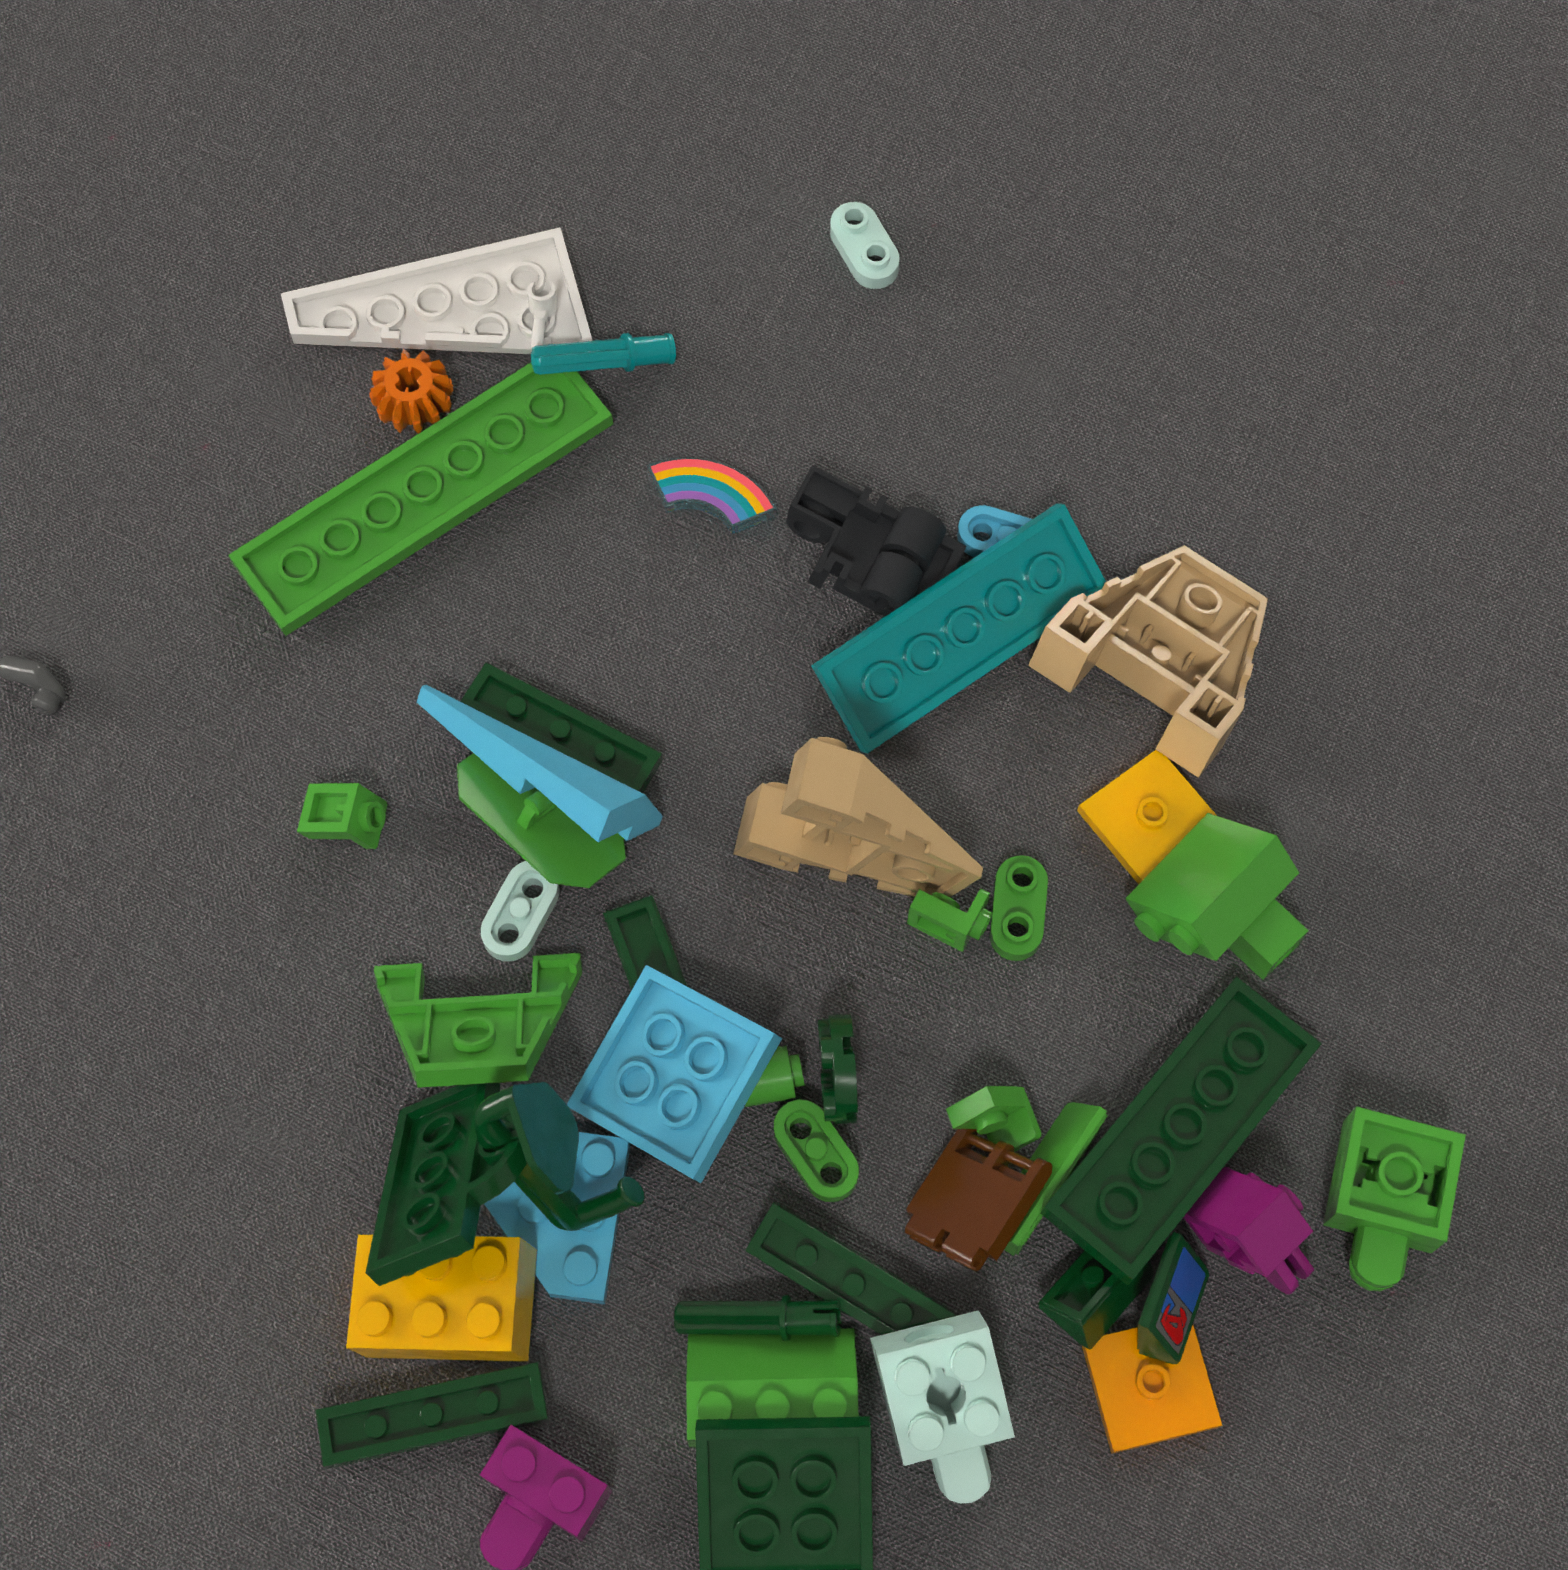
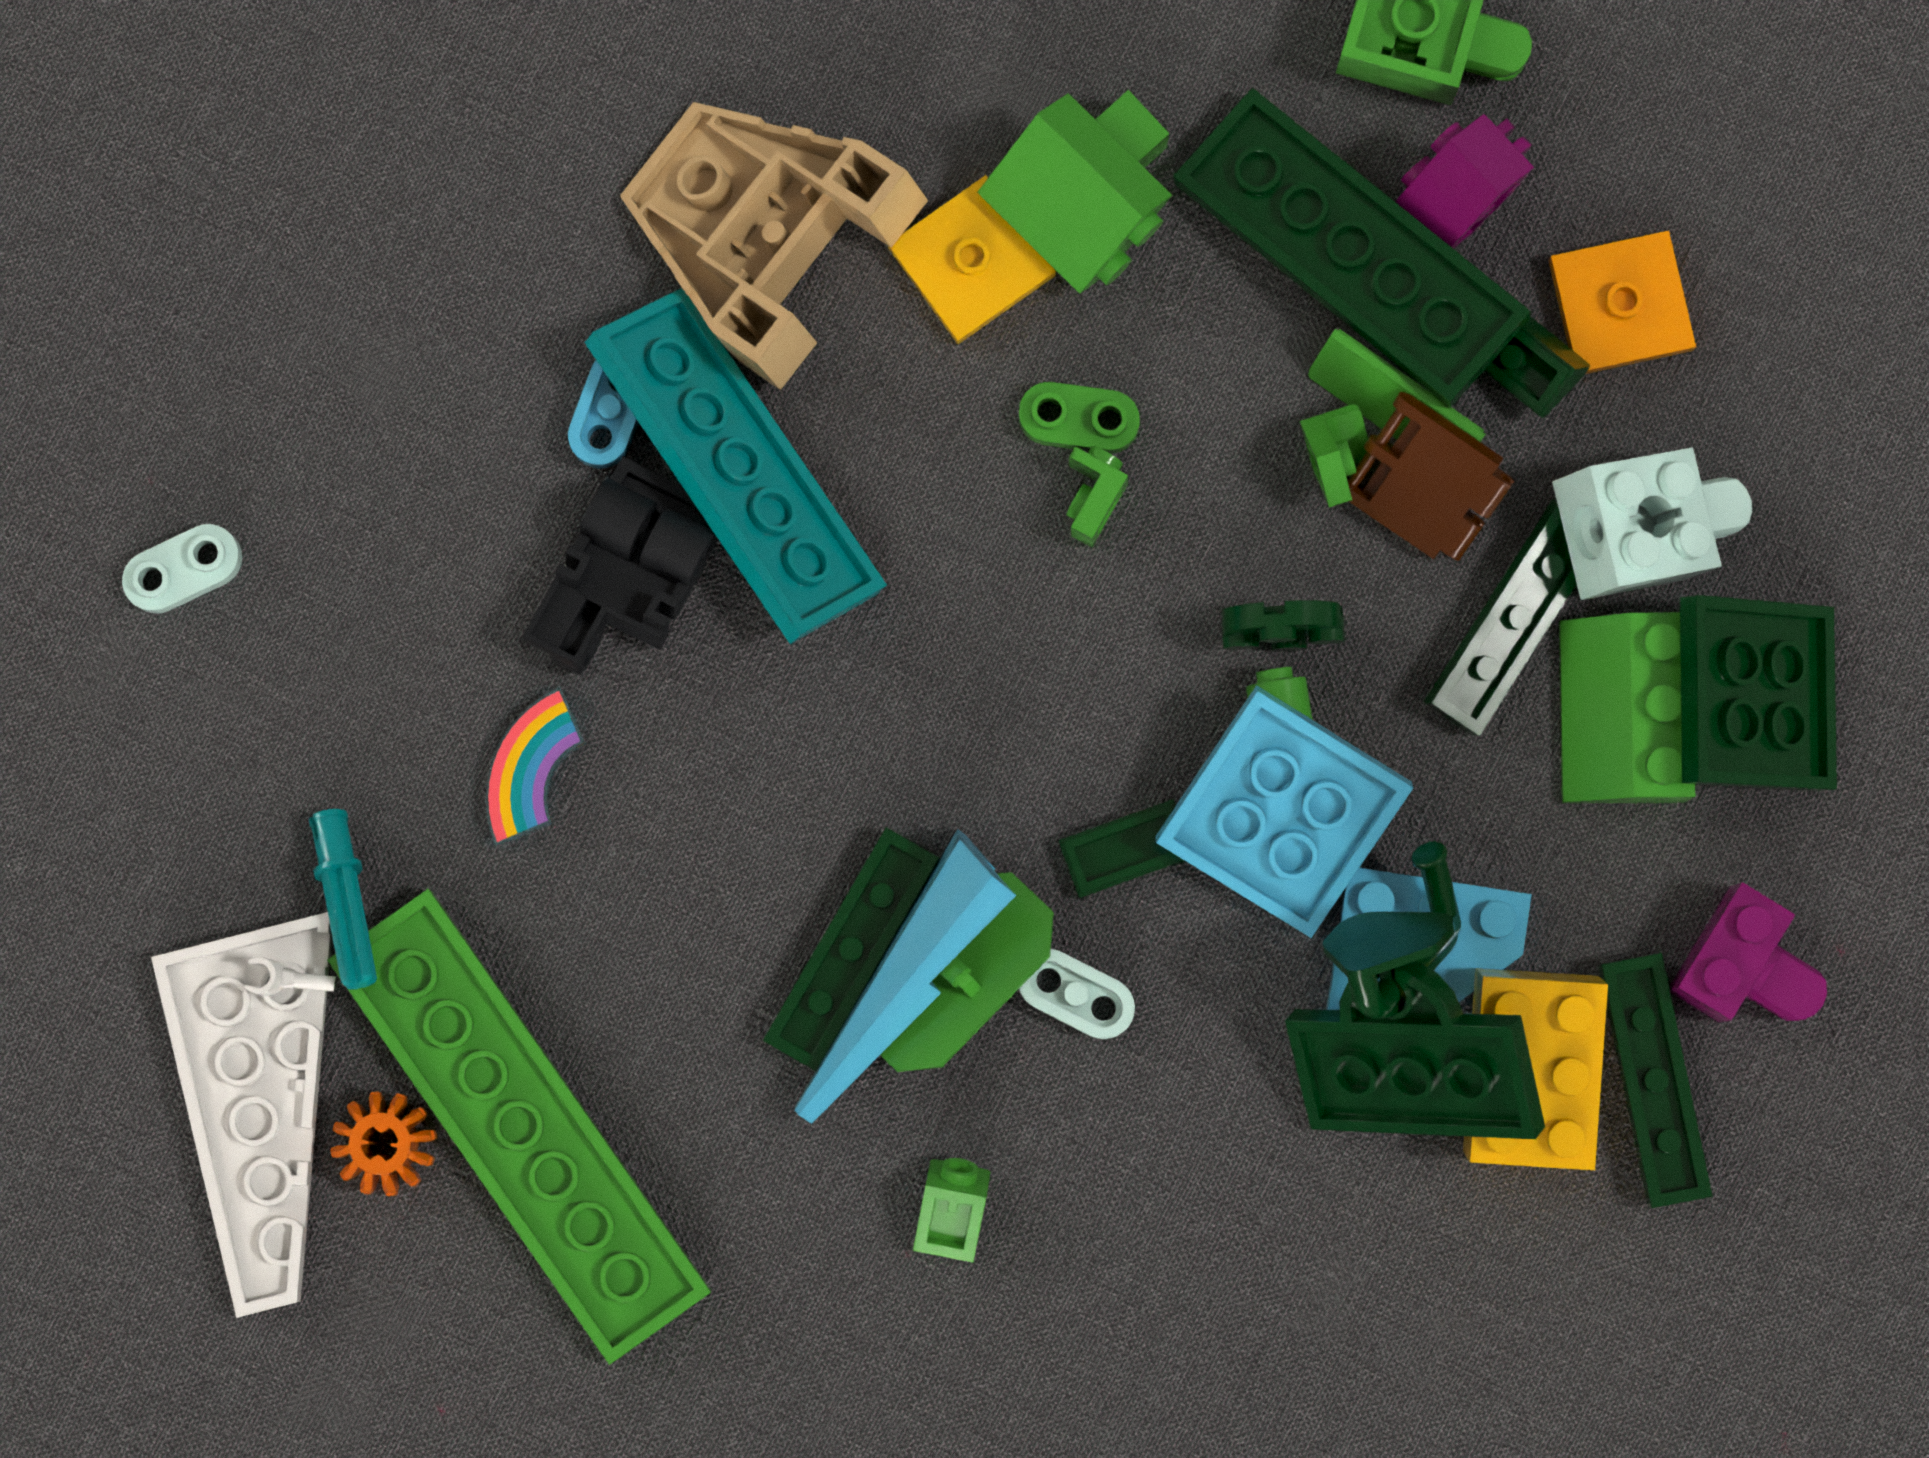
camera: 85 degrees left, 15 degrees up
bright green wing [374,953,582,1088] -> none
dark green axle [674,1295,841,1341] -> none
tan wedge [733,737,983,897] -> none
bright green plate [774,1100,859,1202] -> none
slope [1137,1232,1209,1364] -> none

